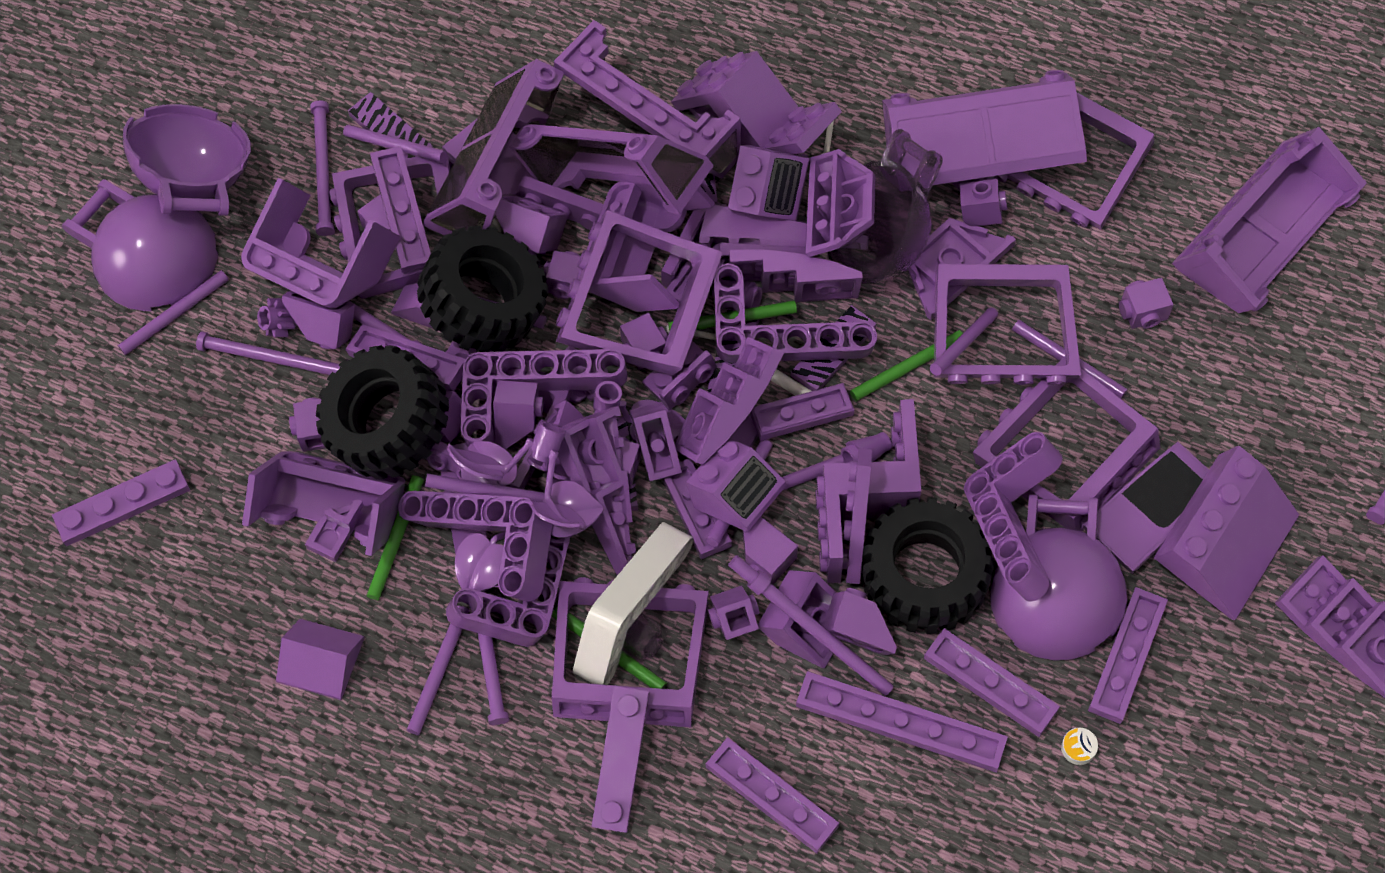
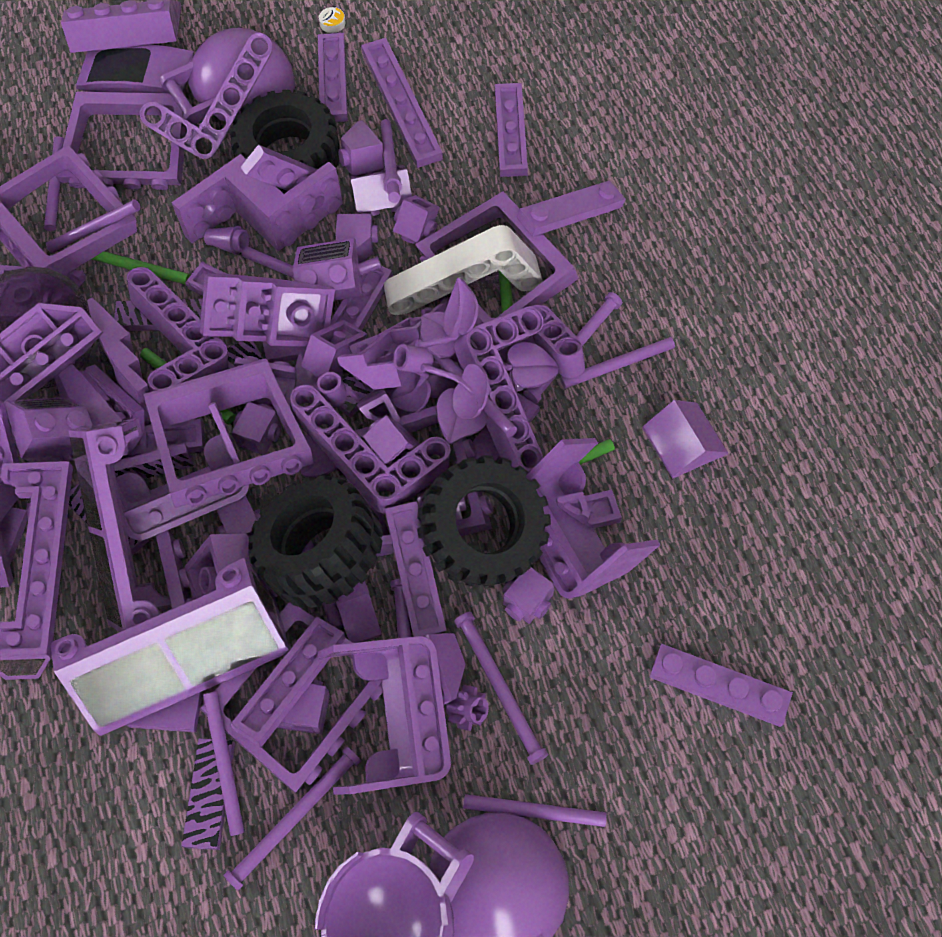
camera: 130 degrees left, 0 degrees up
medium lavender plate [1088,587,1168,724] -> none

